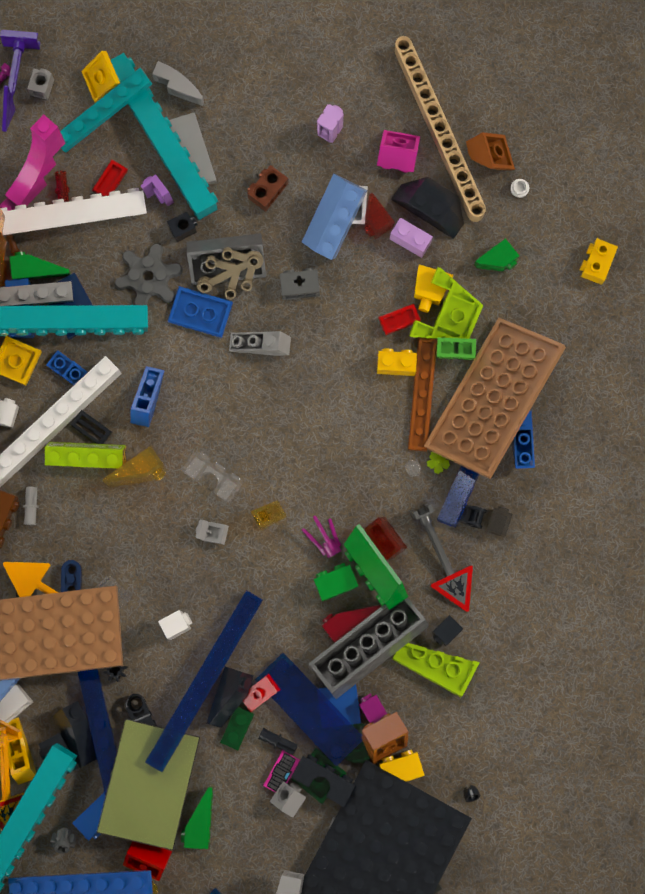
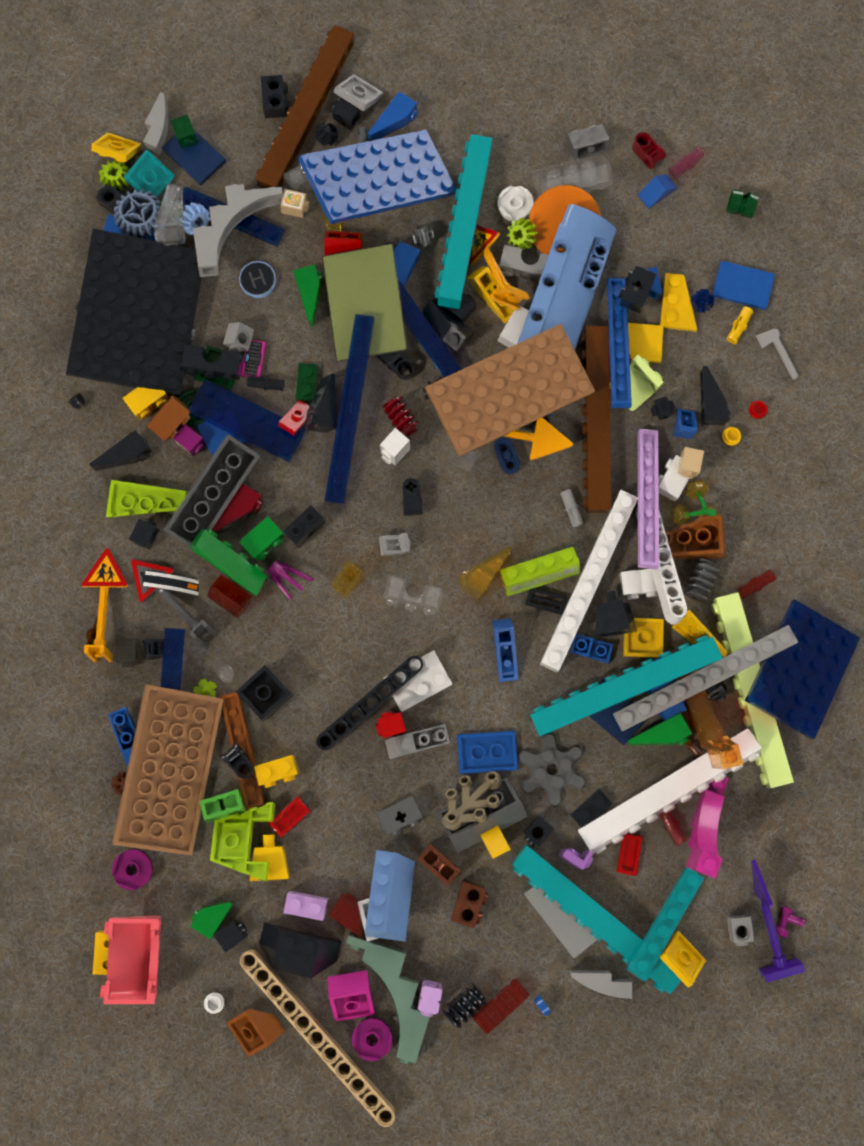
camera: 160 degrees right, 0 degrees up
none -> light orange piece [81,548,128,662]
none -> reddish brown piece [86,617,98,645]
none -> black slope [89,430,152,471]
none -> coral windscreen [100,916,161,1004]
none -> copper gear [111,771,127,795]
none -> magenta plate [112,849,153,890]
none -> sticker [143,571,199,595]
none -> black brick [214,920,248,953]
none -> black piece [220,742,256,779]
none -> black brick [235,665,293,722]
none -> black tile [239,261,276,298]
none -> black brick [283,505,326,548]
none -> black beam [316,656,426,750]
none -> sand green arch [346,933,429,1065]
none -> magenta plate [352,1017,392,1061]
none -> red brick [375,711,407,739]
none -> dark red piece [382,396,419,437]
none -> white plate [383,650,452,712]
none -> black piece [402,478,423,516]
none -> copper brick [417,843,461,887]
none -> black piece [442,982,487,1028]
none -> clear red beam [472,978,529,1034]
none -> yellow slope [481,826,511,859]
none -> blue tile [534,995,552,1016]
none -> black plate [570,789,613,828]
none -> black torso [595,591,637,637]

